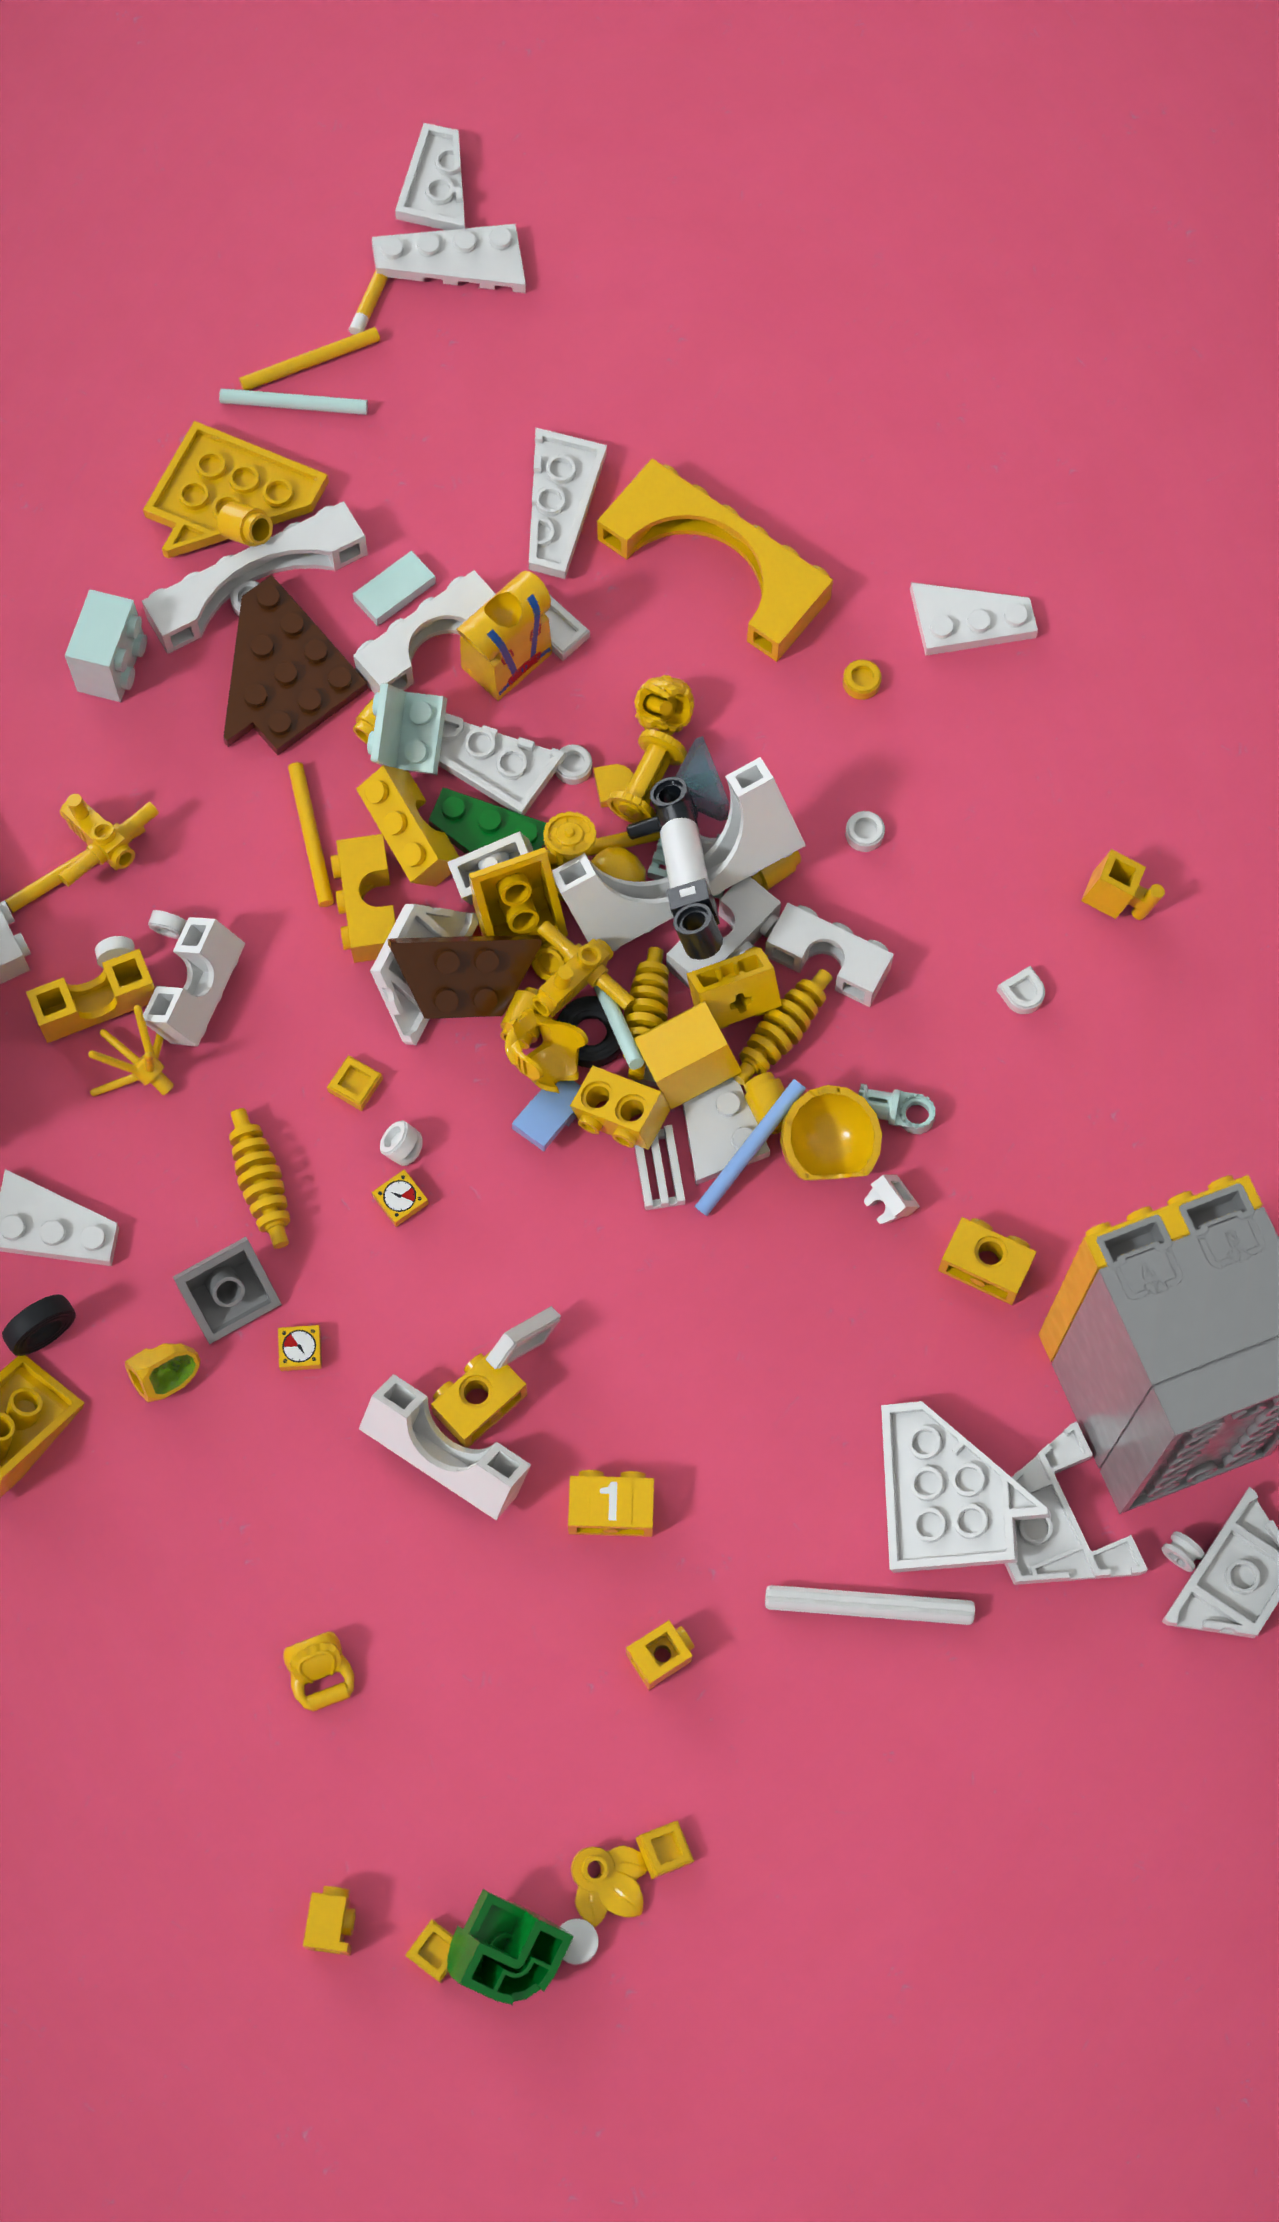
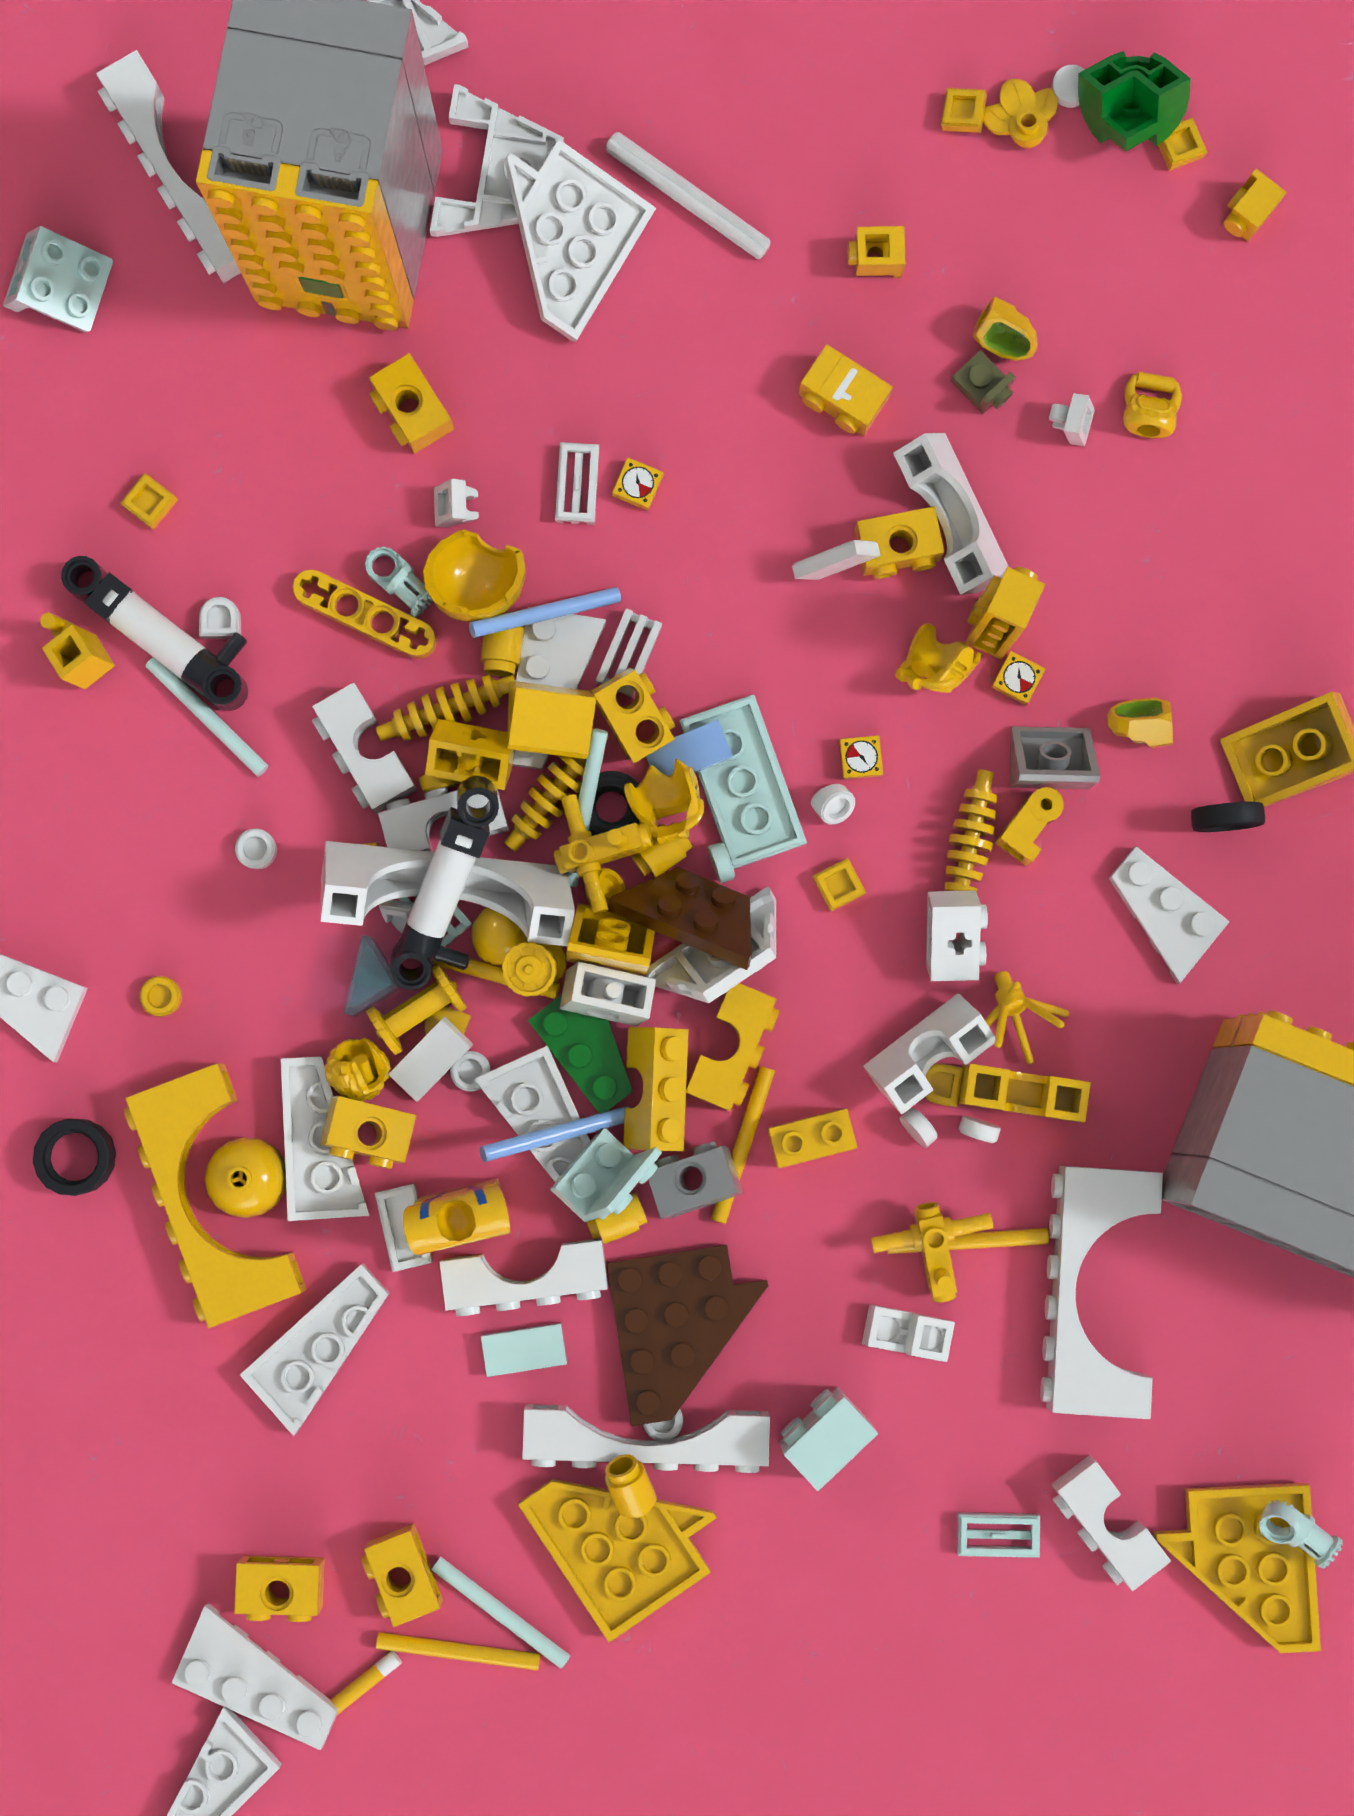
camera: 155 degrees left, 15 degrees up
none -> black tyre [33,1119,116,1196]
none -> piece [61,556,248,711]
none -> yellow tile [120,473,178,530]
none -> light aqua bar [145,657,269,777]
none -> yellow cylinder [205,1137,286,1218]
none -> yellow brick [234,1555,325,1622]
none -> white wing [281,1057,369,1221]
none -> yellow beam [293,569,437,659]
none -> yellow brick [320,1096,416,1169]
none -> yellow brick [361,1524,443,1627]
none -> white tile [388,1016,473,1102]
none -> light blue bar [479,1106,629,1162]
none -> white tile [555,442,599,525]
none -> tile [612,457,664,511]
none -> light grey brick [648,1142,744,1219]
none -> light aqua tile [679,694,807,869]
none -> light aqua tile [707,842,735,884]
none -> yellow brick [766,1108,858,1168]
none -> white slope [862,1304,955,1362]
none -> yellow helmet [895,623,982,693]
none -> yellow tile [924,1064,964,1107]
none -> white brick [926,890,988,981]
none -> olive bracket [951,350,1016,414]
none -> yellow brick [965,566,1046,660]
none -> yellow rock [972,296,1038,361]
none -> yellow leg [995,787,1064,866]
none -> white tile [1049,393,1095,447]

